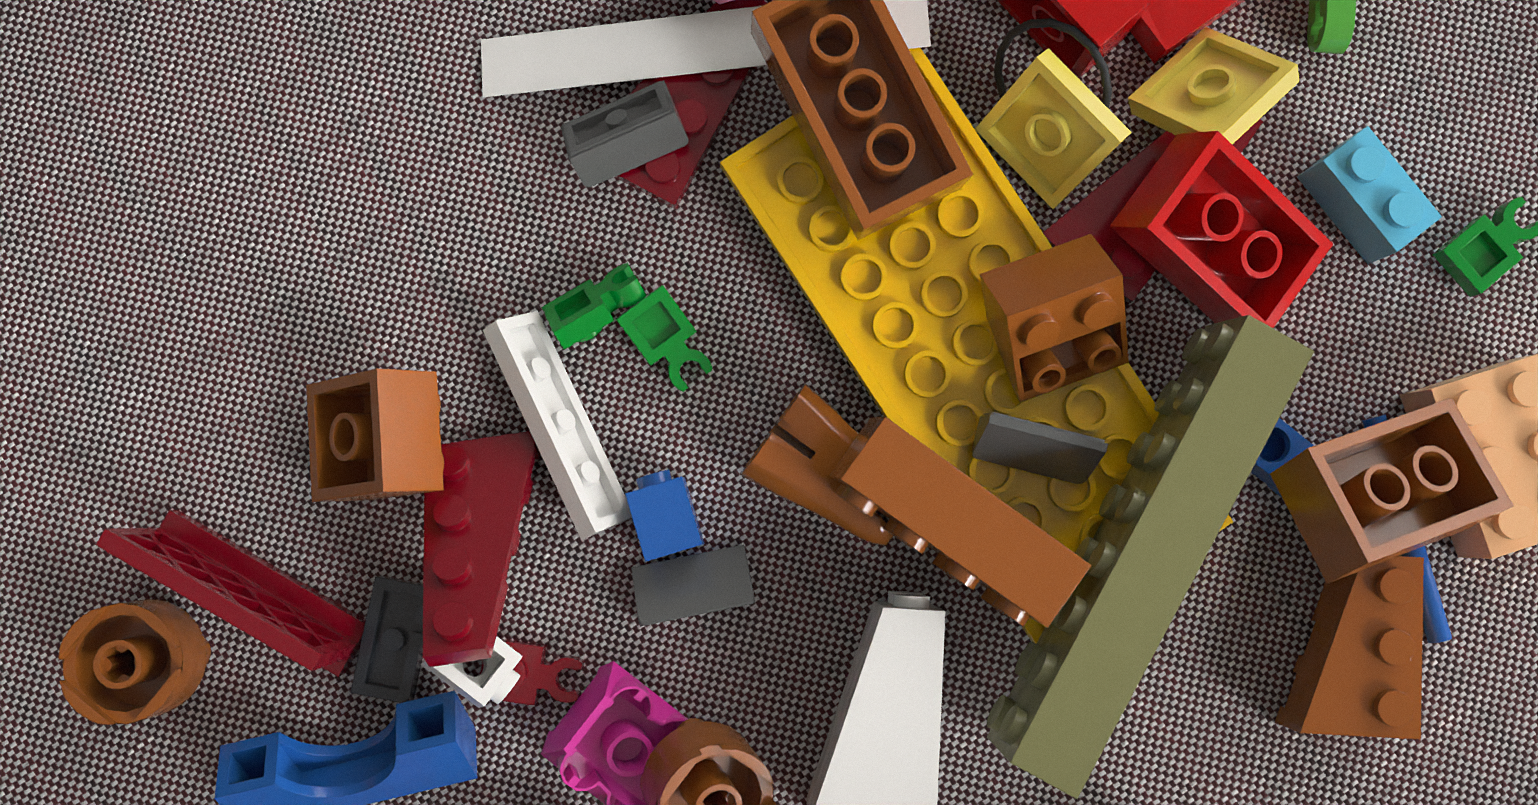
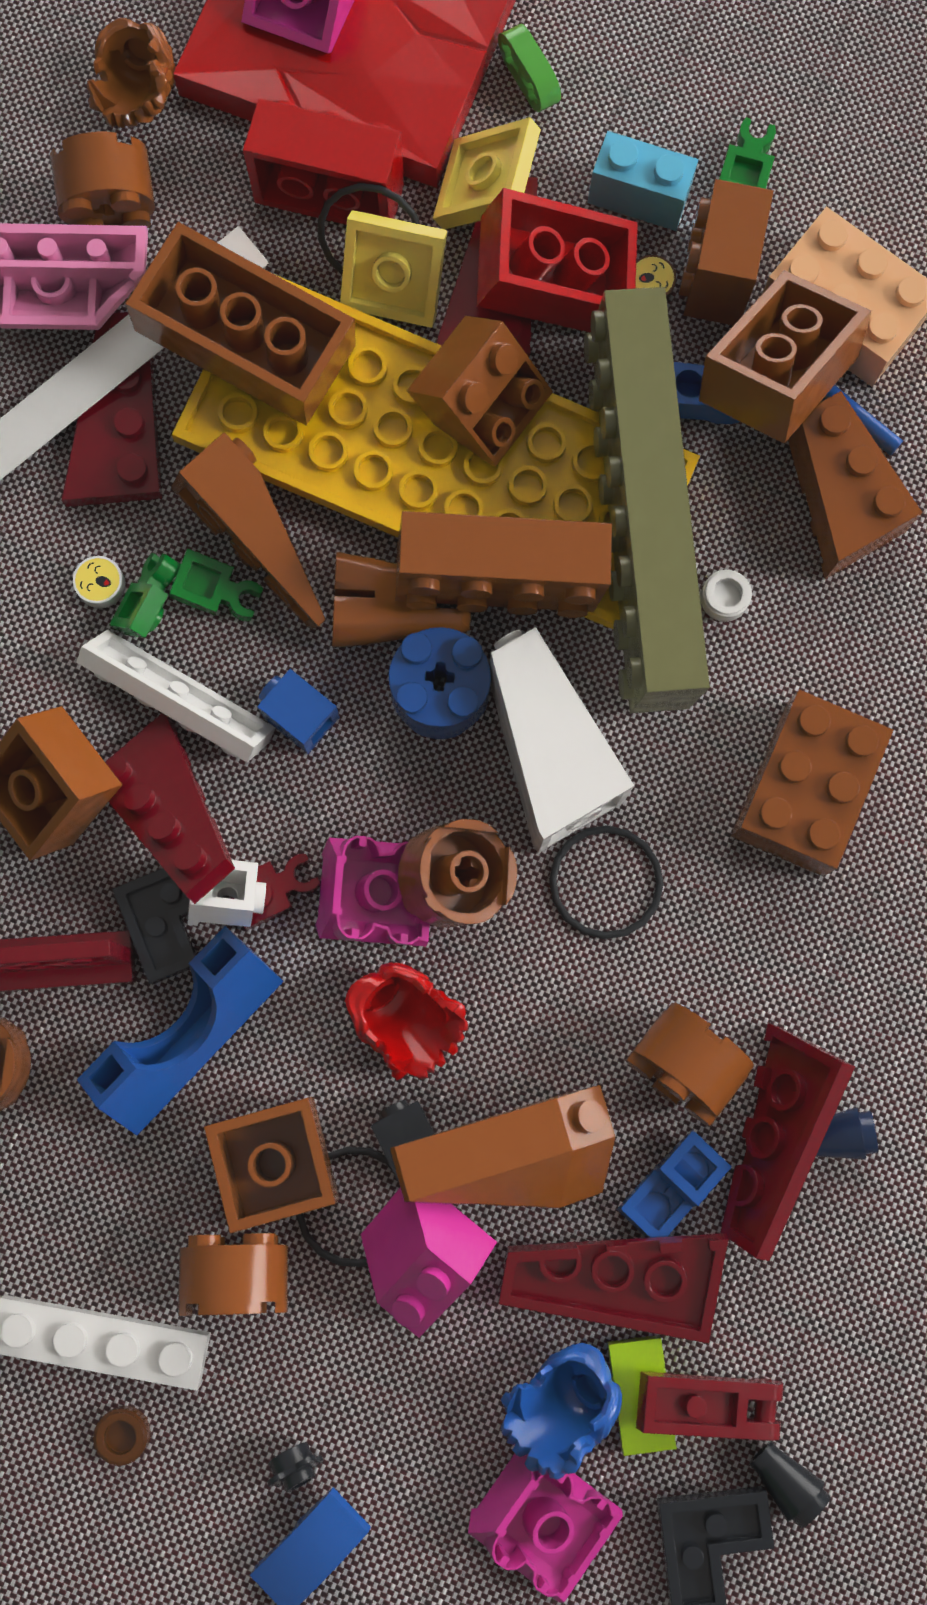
camera: 35 degrees left, 5 degrees down
dark grey slope [561,80,688,187] -> none
dark grey slope [631,544,755,627] -> none
dark grey slope [971,412,1108,484] -> none
none -> light yellow tile [73,556,125,608]
none -> dark orange wedge [171,432,326,630]
none -> blue brick [389,627,491,739]
none -> light yellow tile [635,255,676,301]
none -> dark orange brick [678,179,774,326]
none -> white tile [700,570,752,622]

